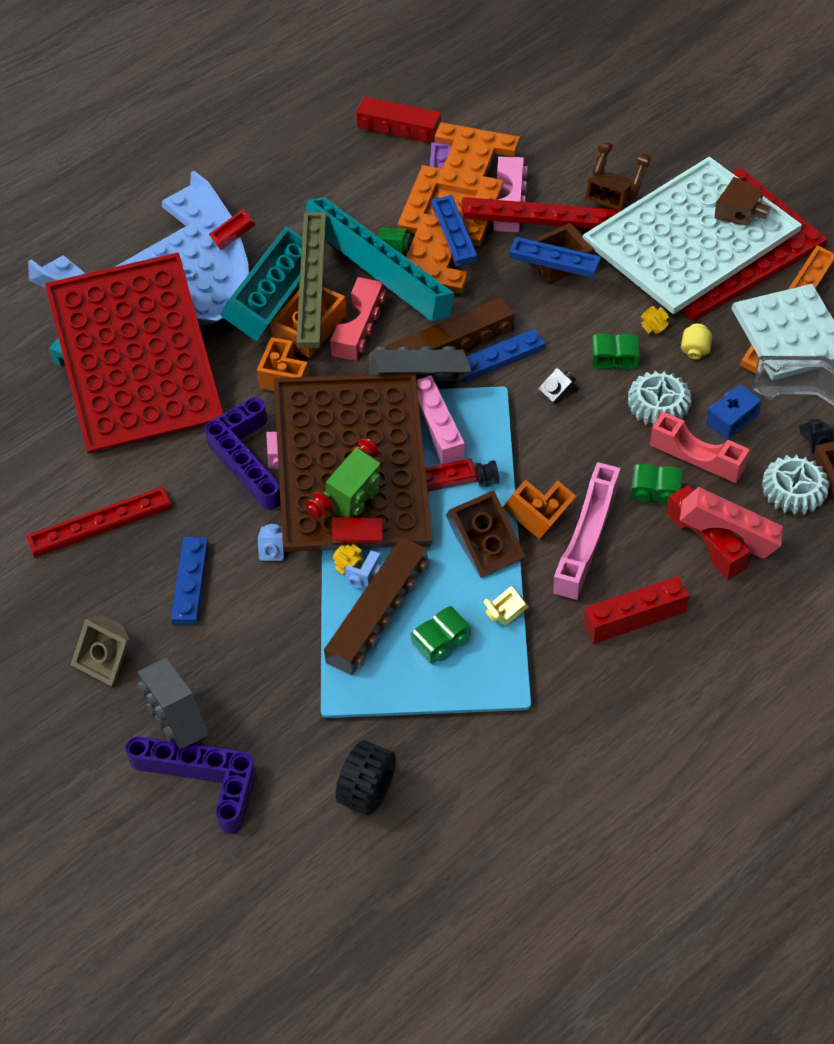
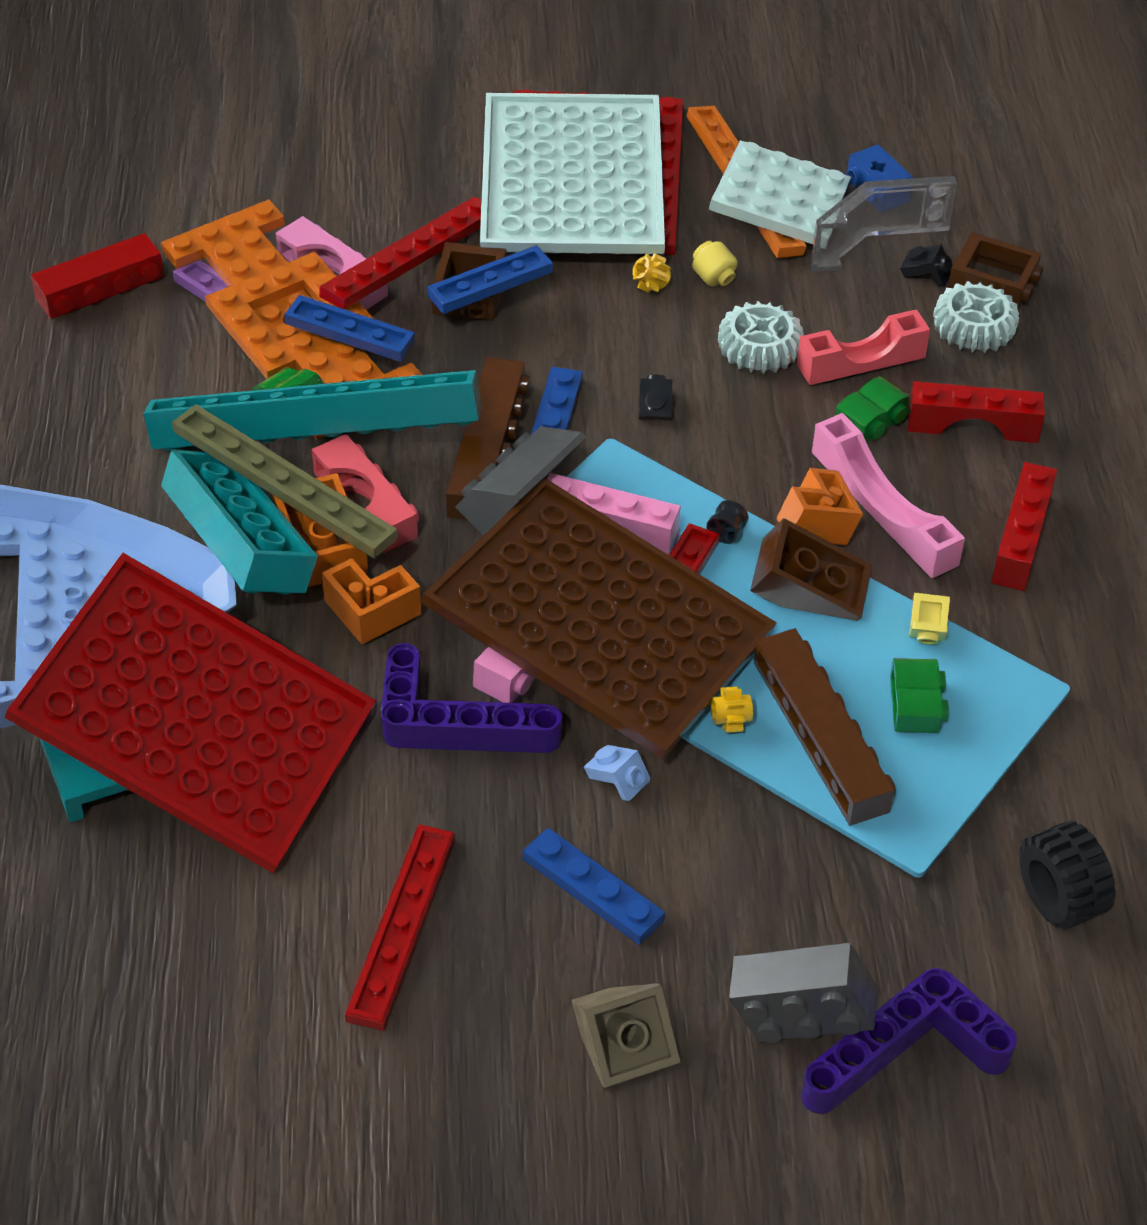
camera: 55 degrees left, 5 degrees down
red tile [209,209,255,250] -> none
bright green brick [305,439,381,518] -> none
red tile [332,517,382,544] -> none
light blue bracket [345,551,382,589] -> none
reddish brown torso [585,142,651,211] -> none
green brick [591,333,640,369] -> none
coral arch [680,487,783,559] -> none
blue brick [706,385,762,440] -> none
reddish brown torso [714,177,771,226] -> none

